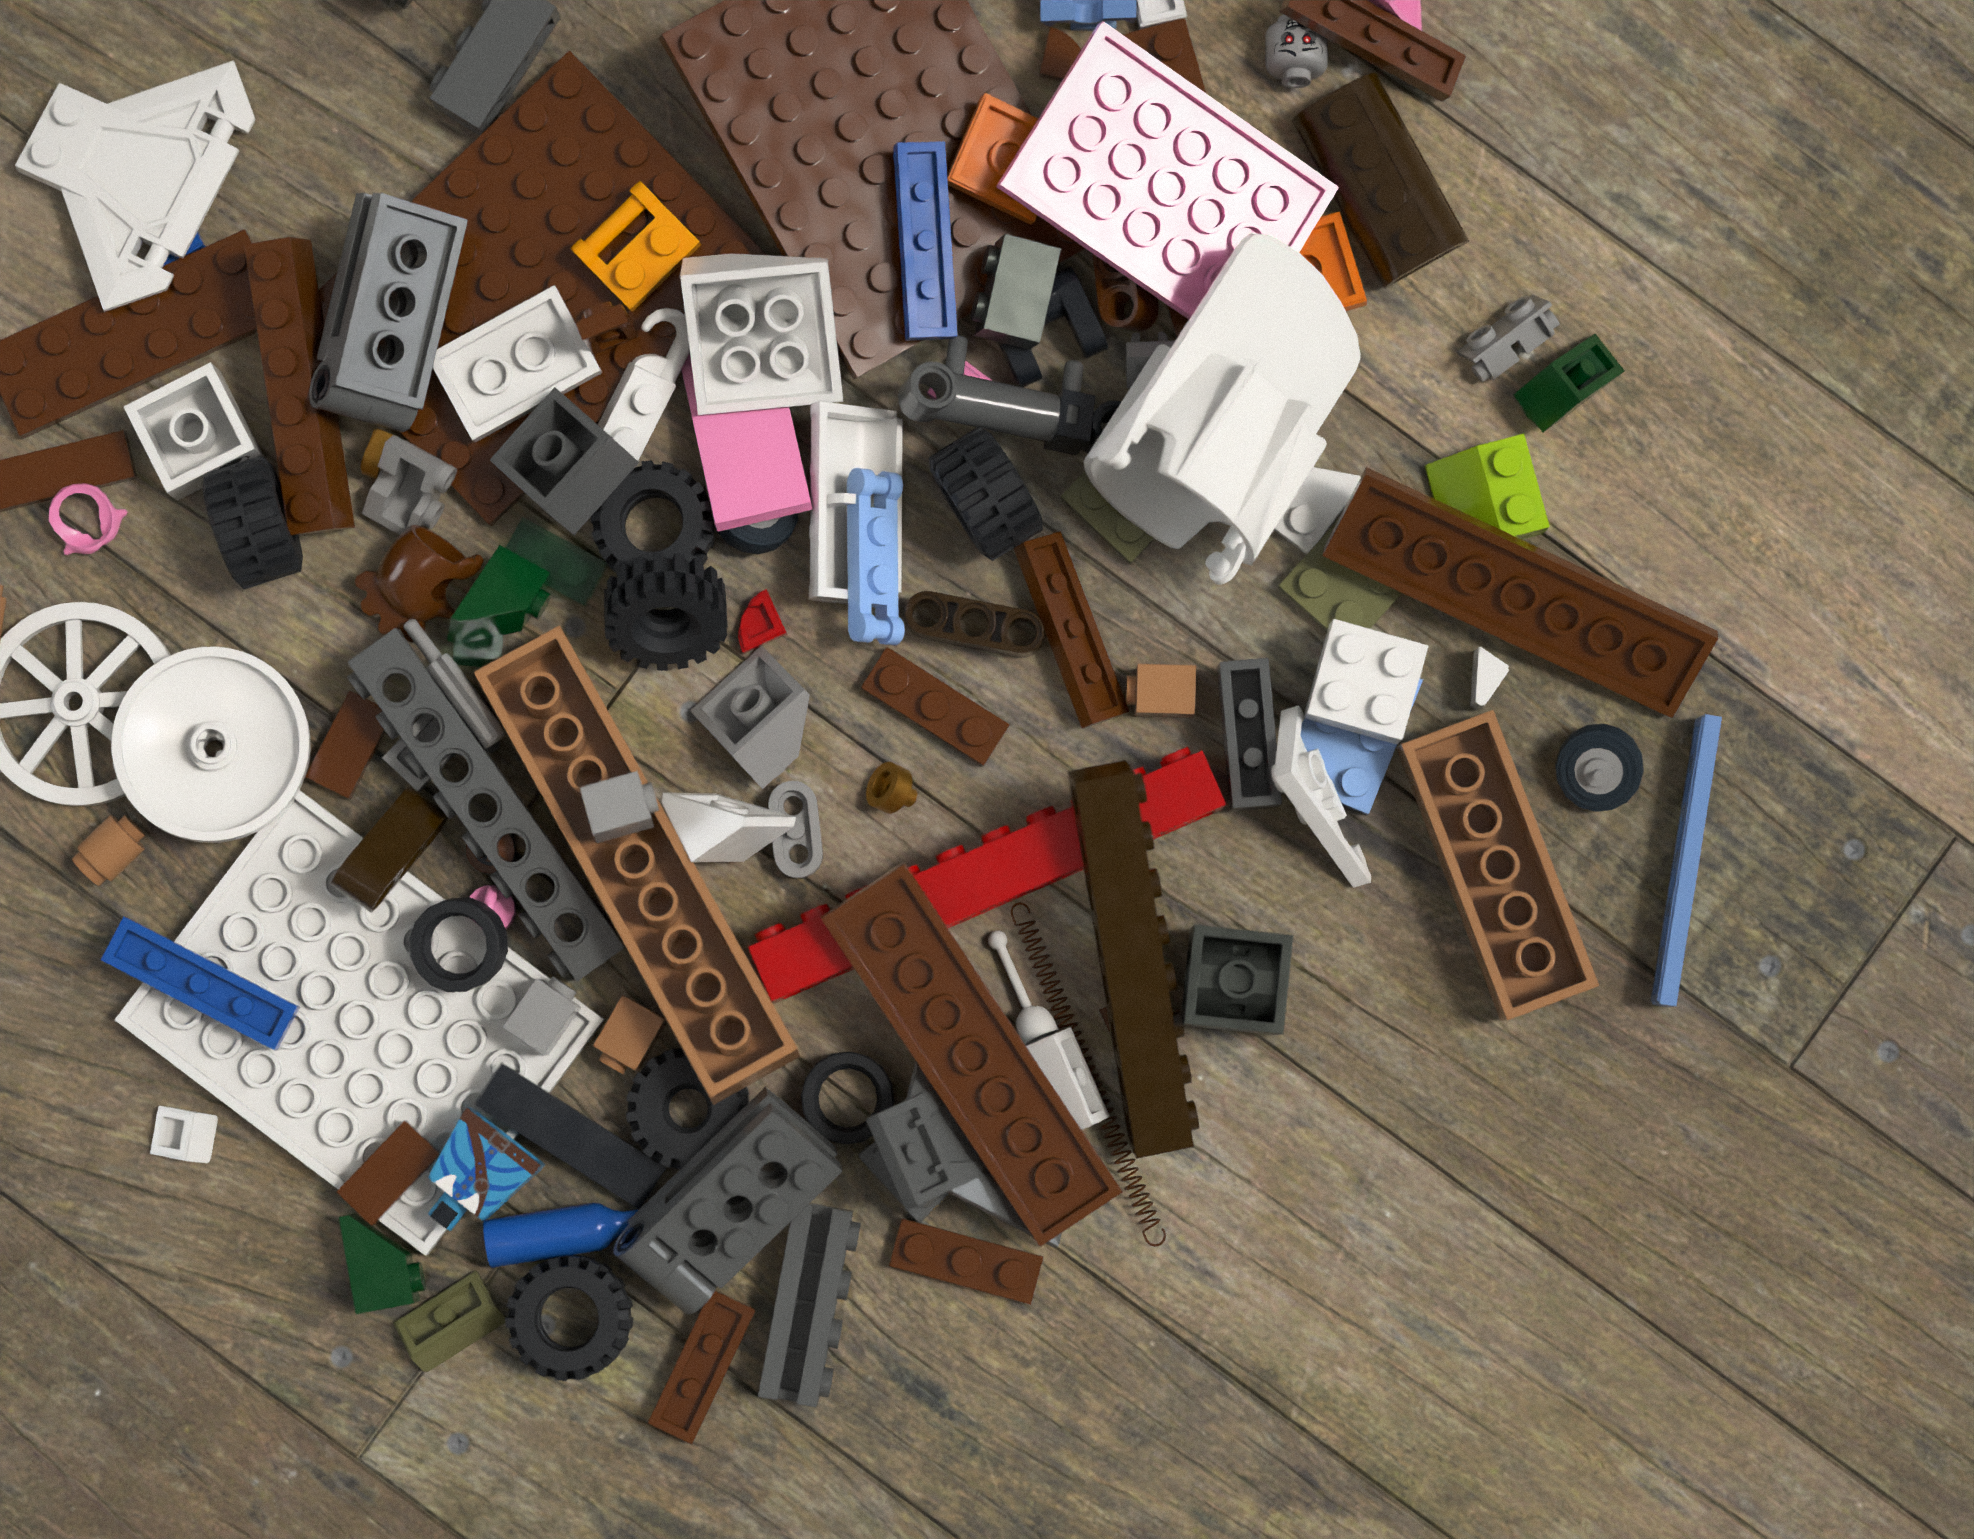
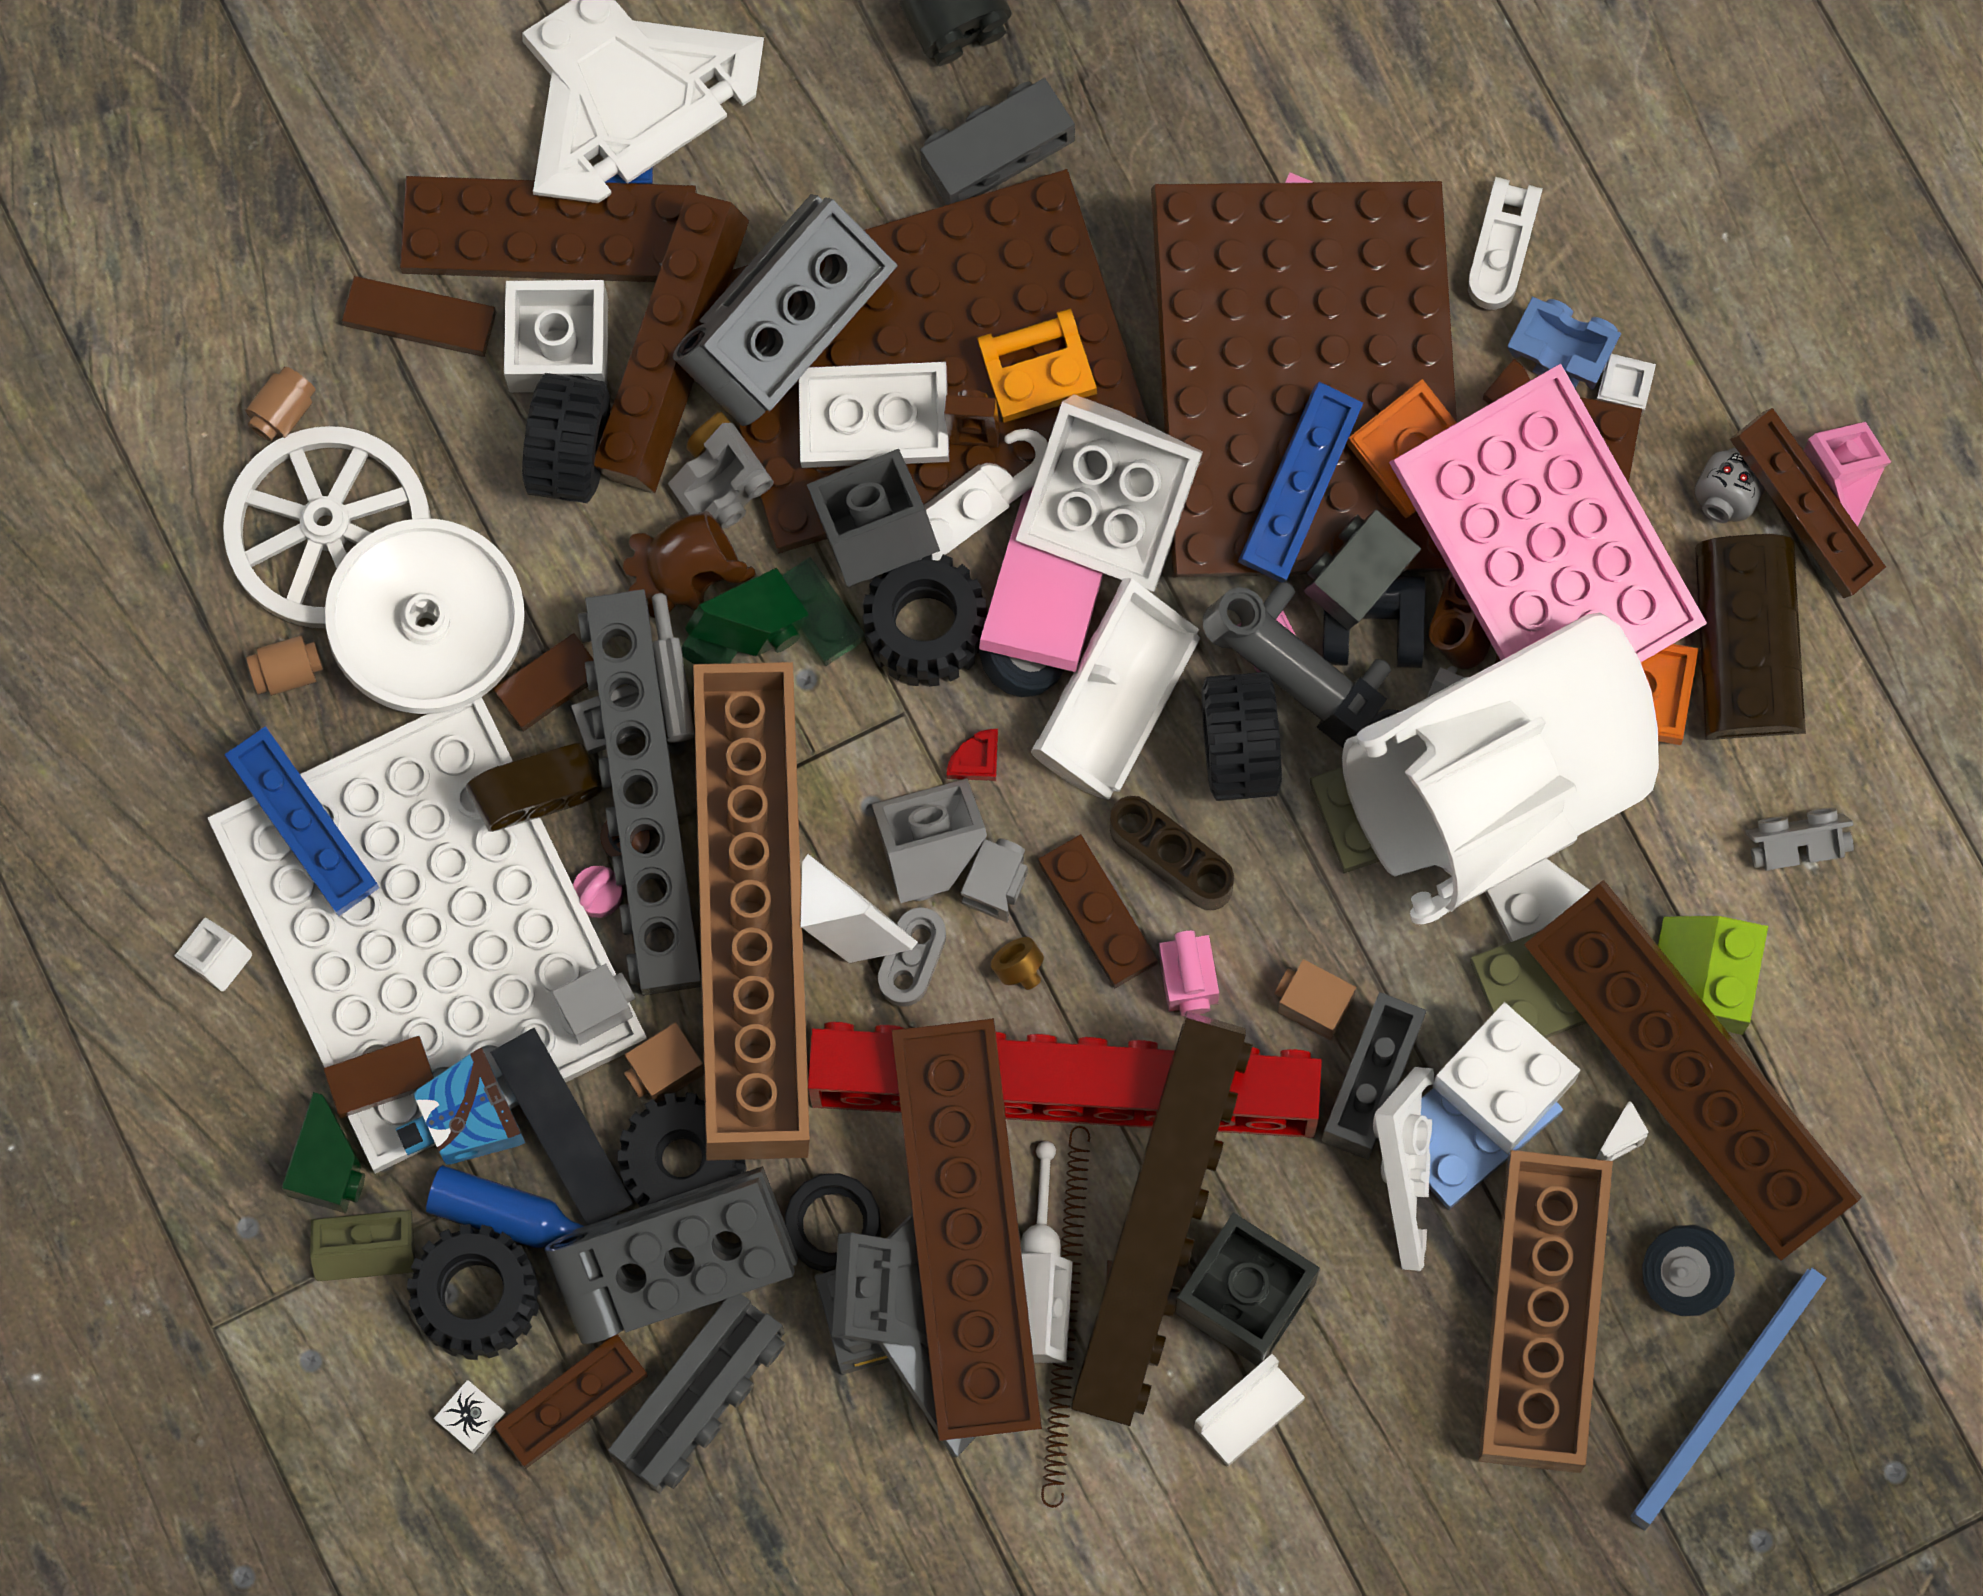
camera: 30 degrees right, 10 degrees down
bright pink piece [48,483,127,555] -> none
black tyre [409,897,508,992] -> none
light grey brick [580,771,659,843] -> none
black tyre [604,552,728,671] -> none
light blue plate [847,468,905,646] -> none
reddish brown plate [889,1218,1043,1304] -> none
reddish brown plate [1013,531,1129,729] -> none
dark green slope [1513,333,1625,433] -> none
none -> white tile [434,1380,507,1454]
none -> light grey window [961,838,1028,923]
none -> bright pink brick [1159,931,1219,1016]
none -> white panel [1194,1354,1305,1467]

